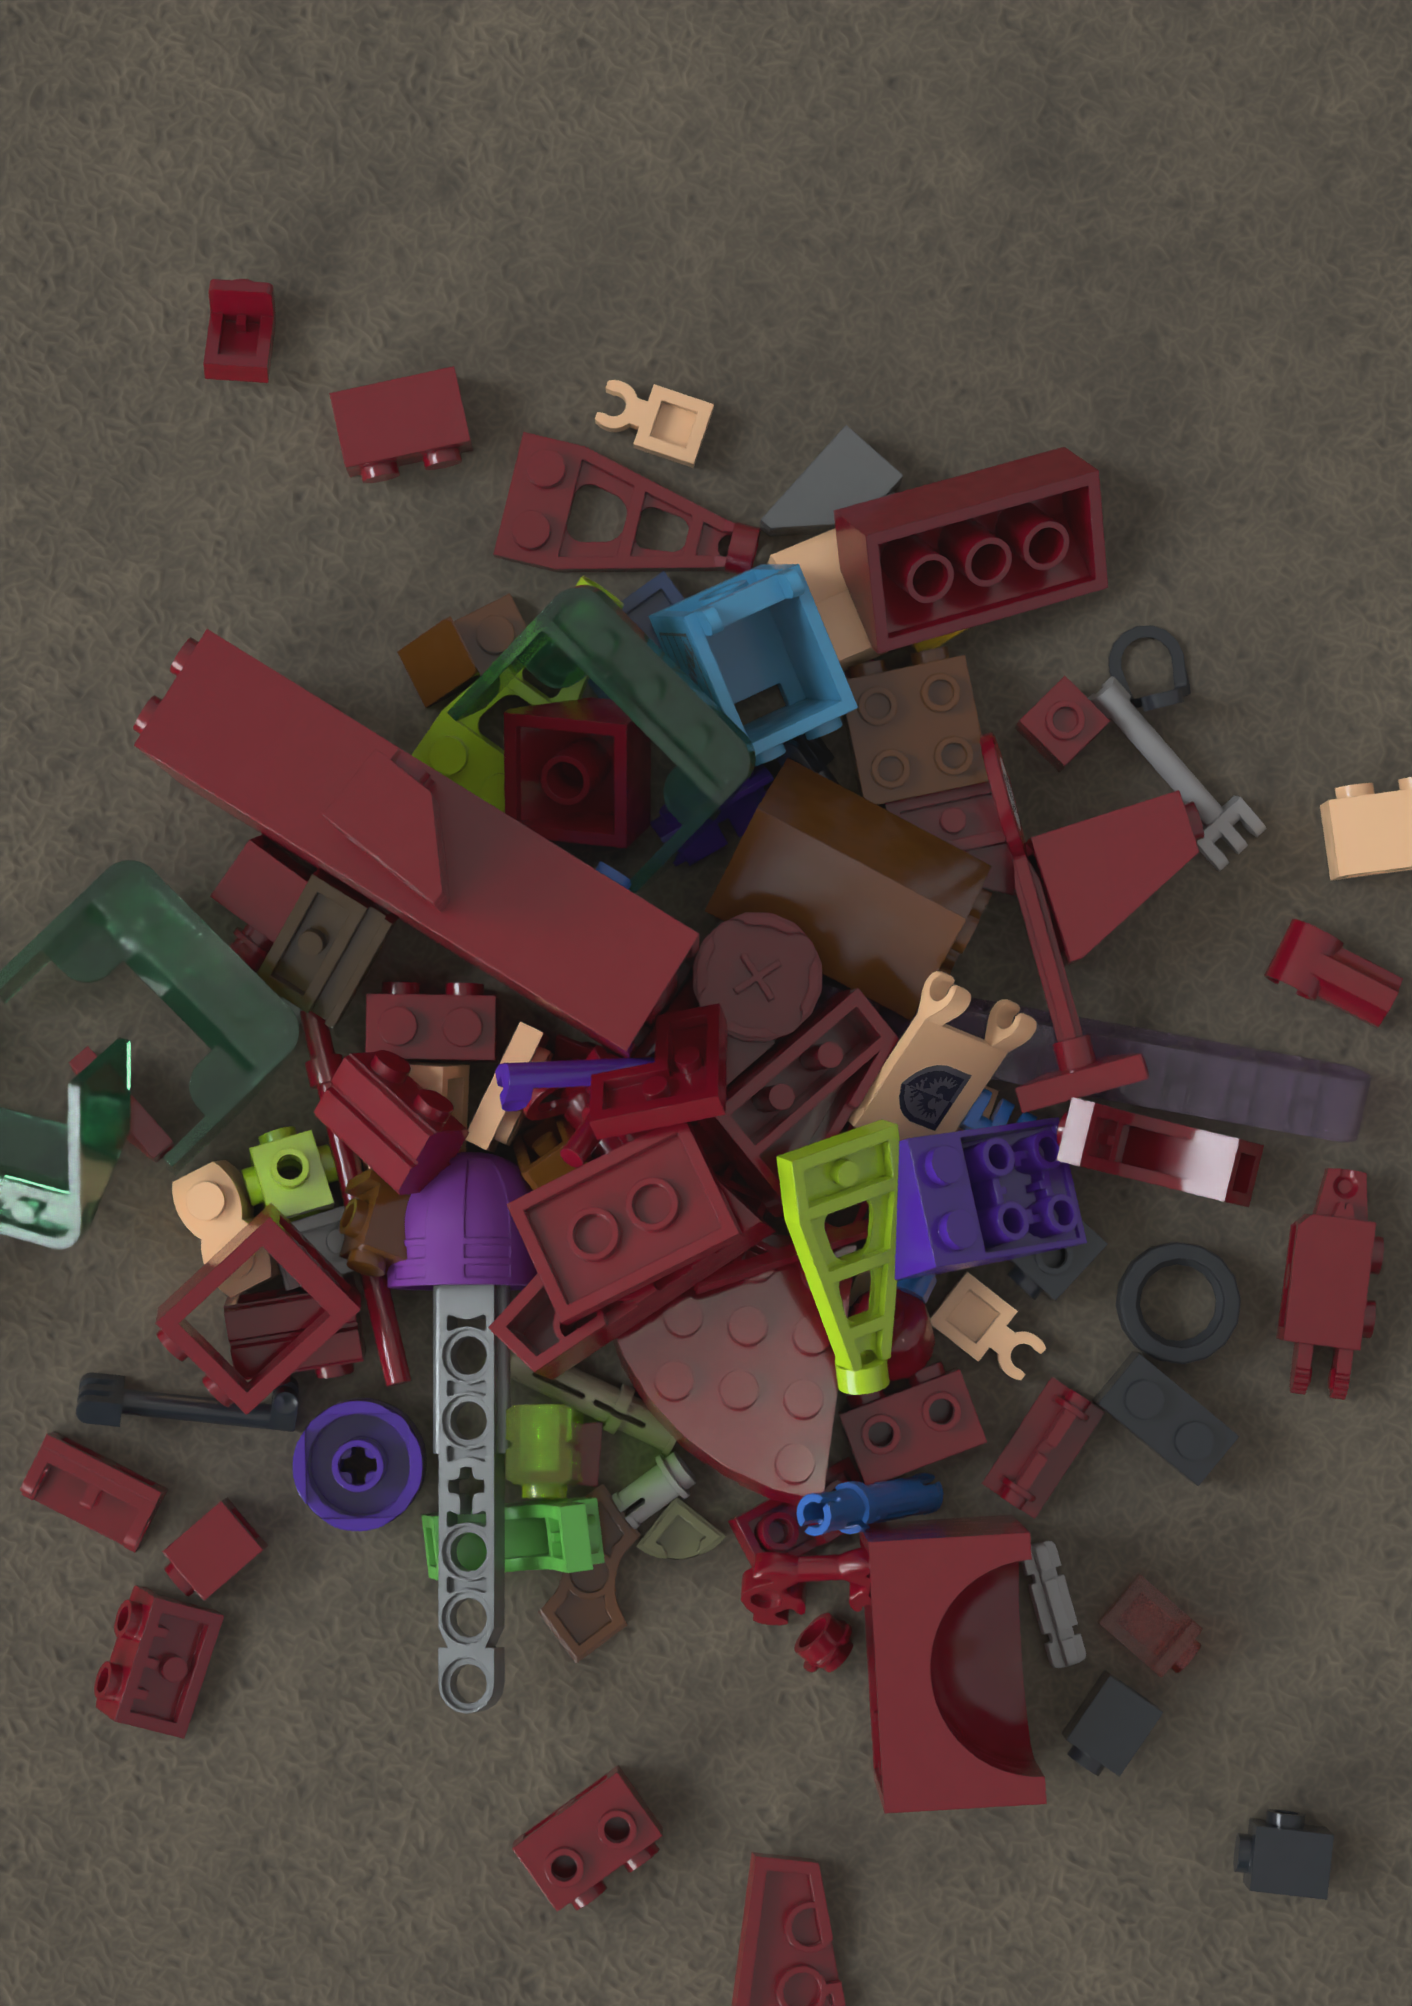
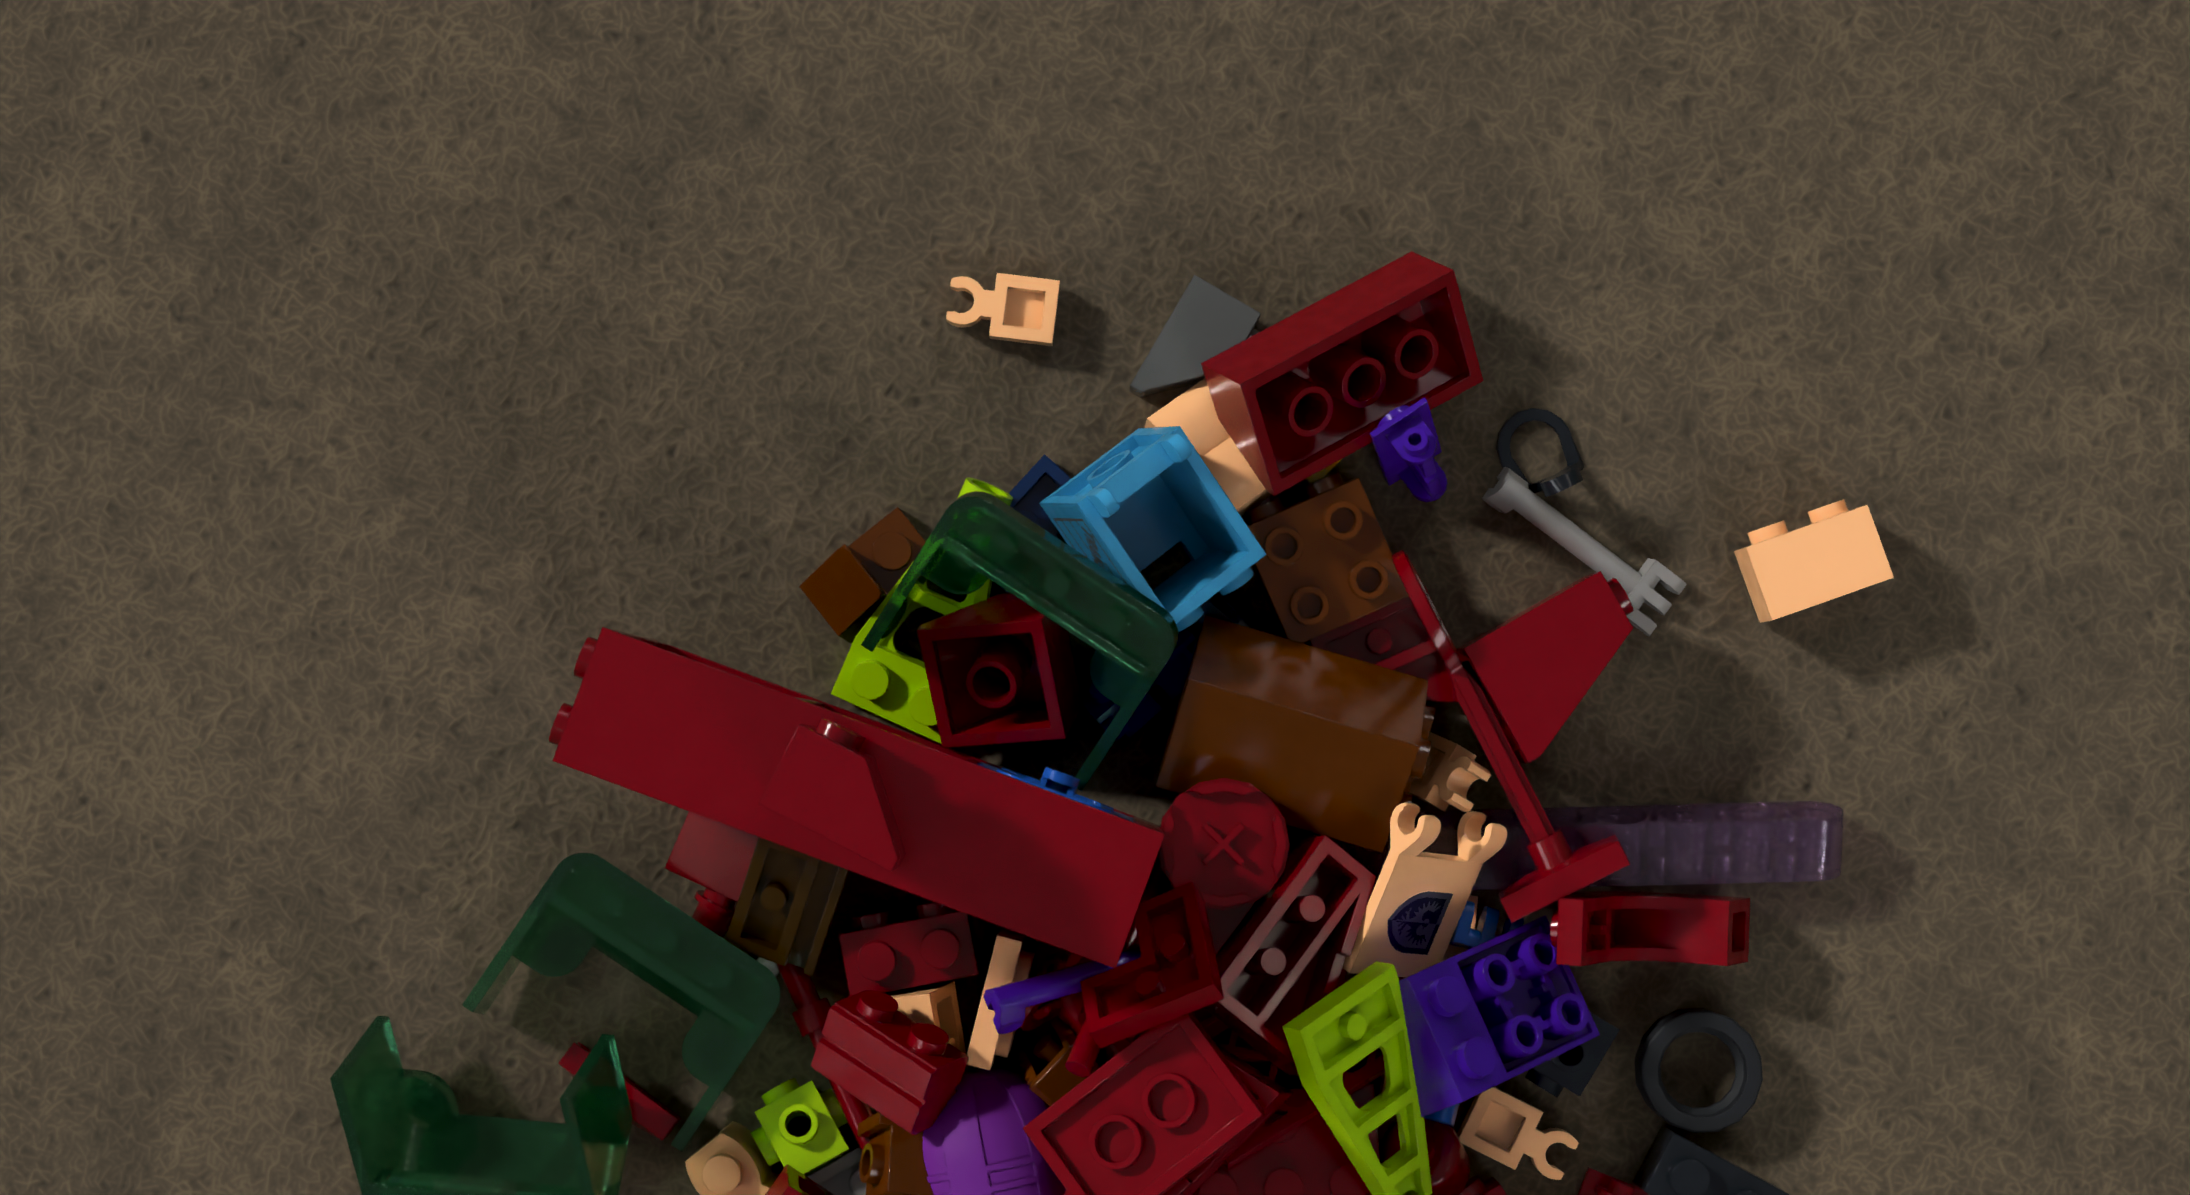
camera: 10 degrees left, 0 degrees up
dark red bracket [203,279,276,383] -> none
dark red brick [329,366,473,483] -> none
dark red plate [493,432,761,575] -> none
dark red brick [1015,676,1110,773] -> none
dark red piece [1264,919,1403,1028] -> none
dark red hinge [1276,1168,1384,1400] -> none
none -> dark purple hinge [1370,397,1447,502]
none -> light nougat plate [1409,732,1491,812]

